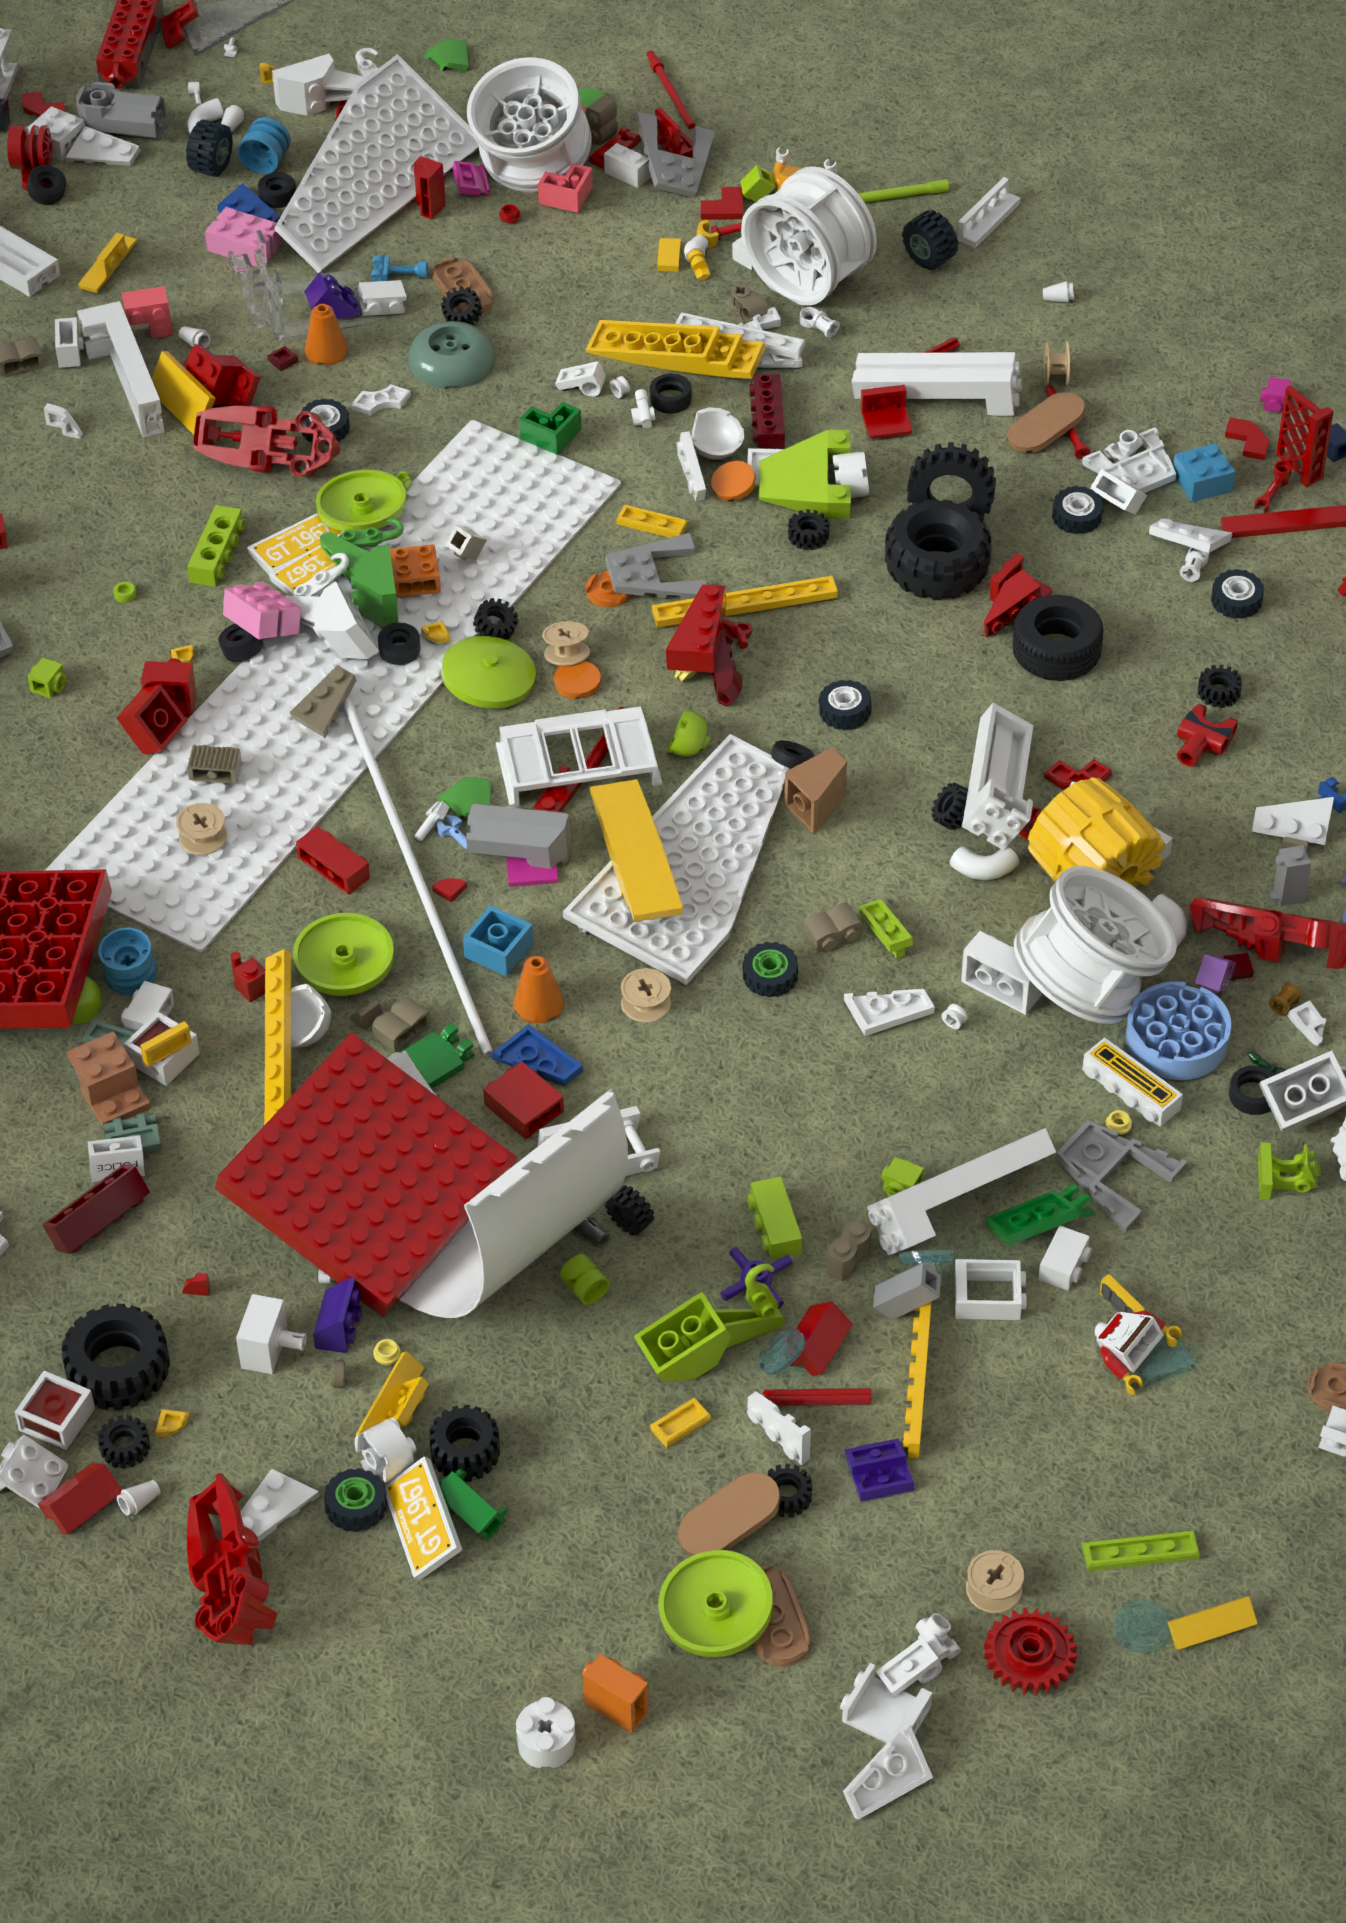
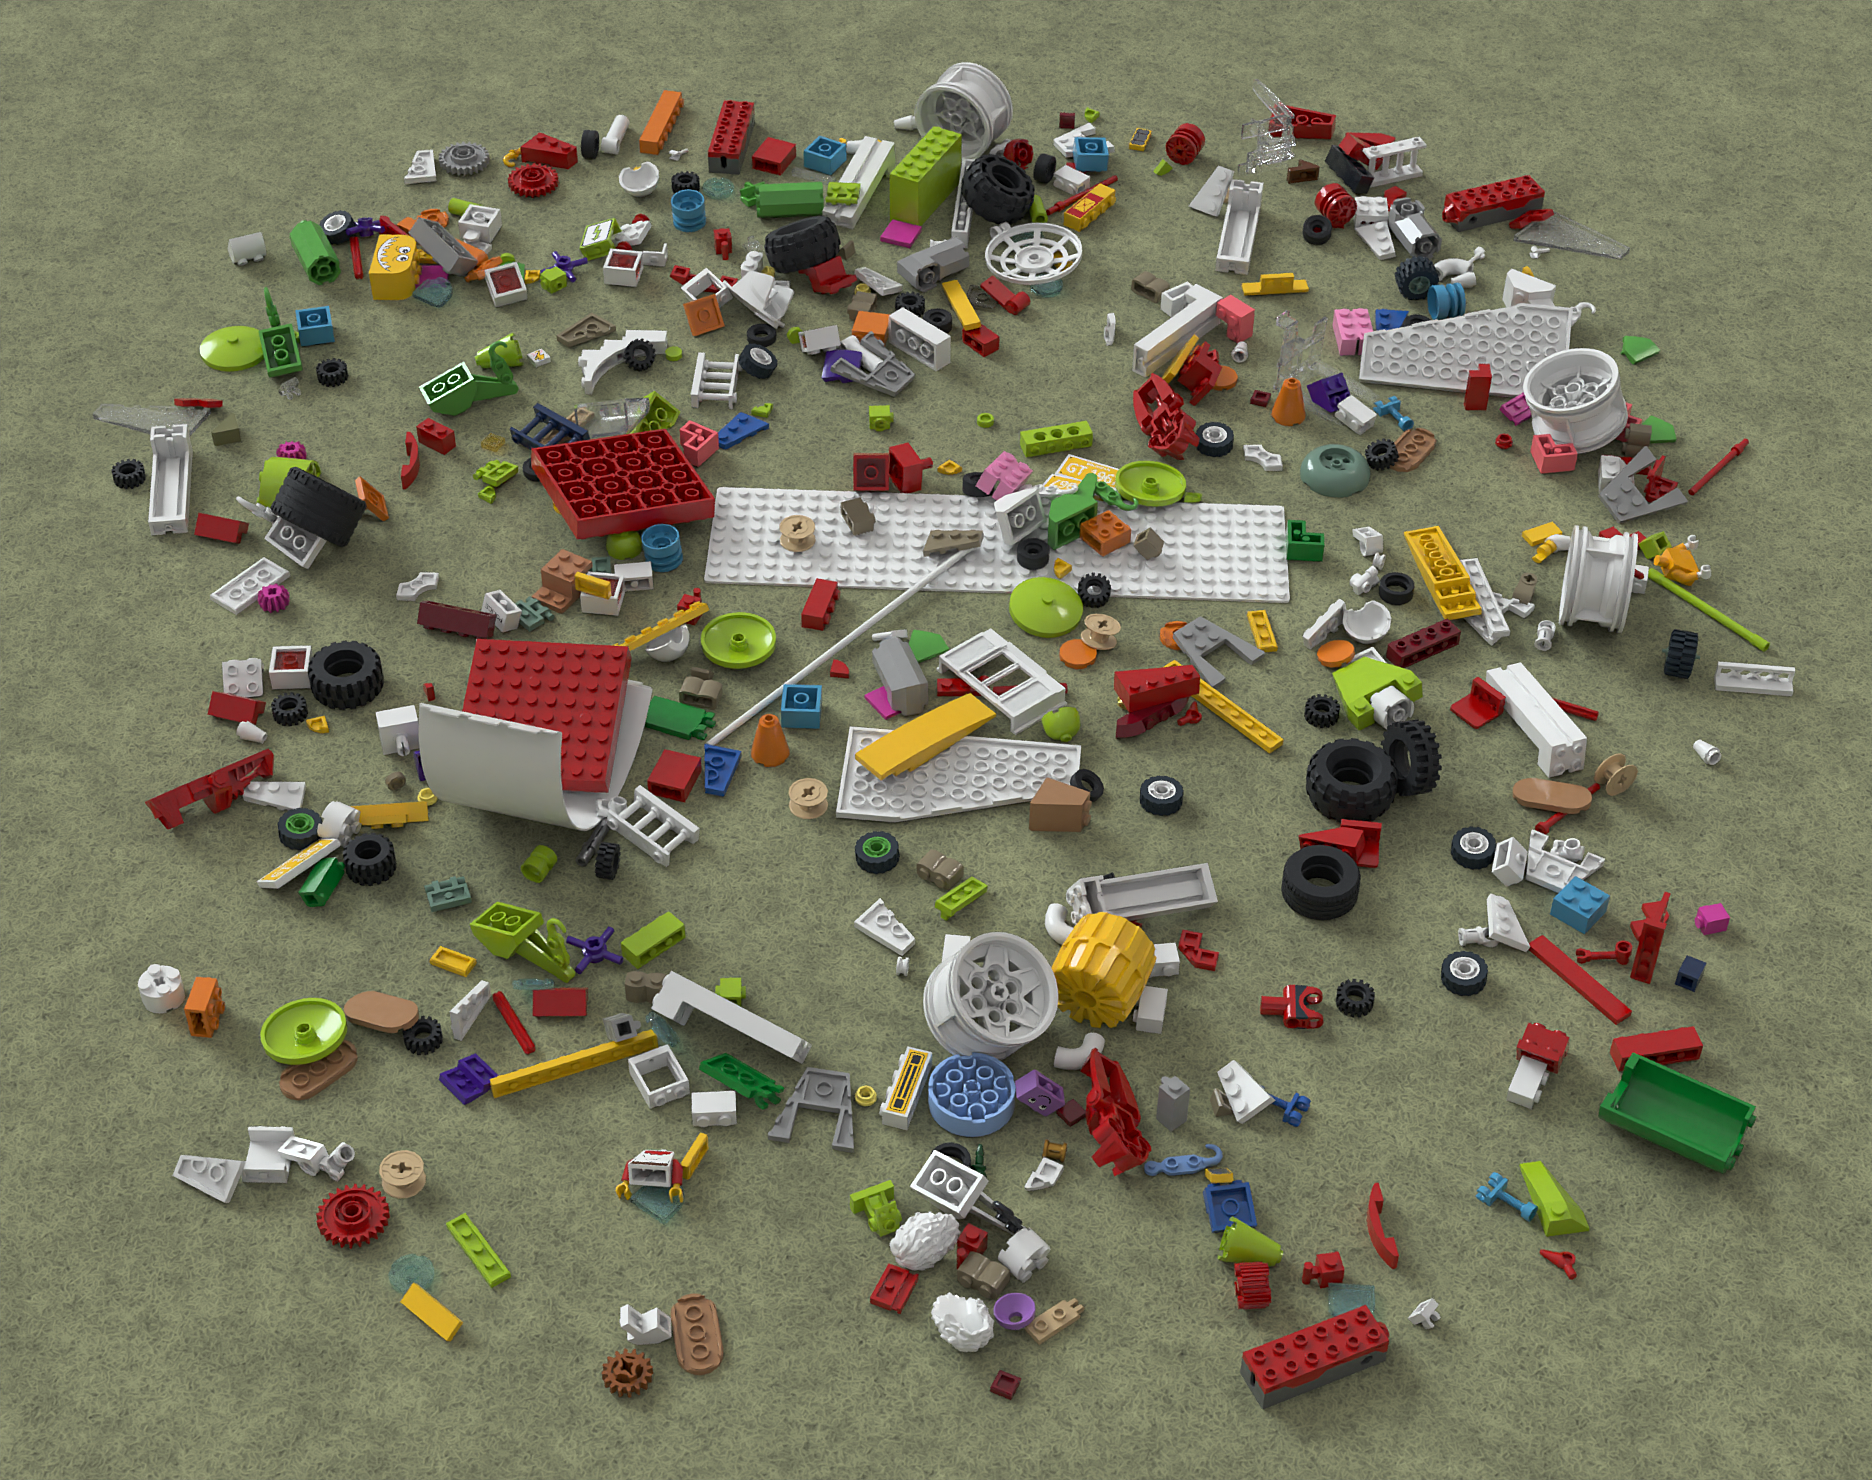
camera: 60 degrees right, 5 degrees down
none -> sand green plate [424,876,472,912]

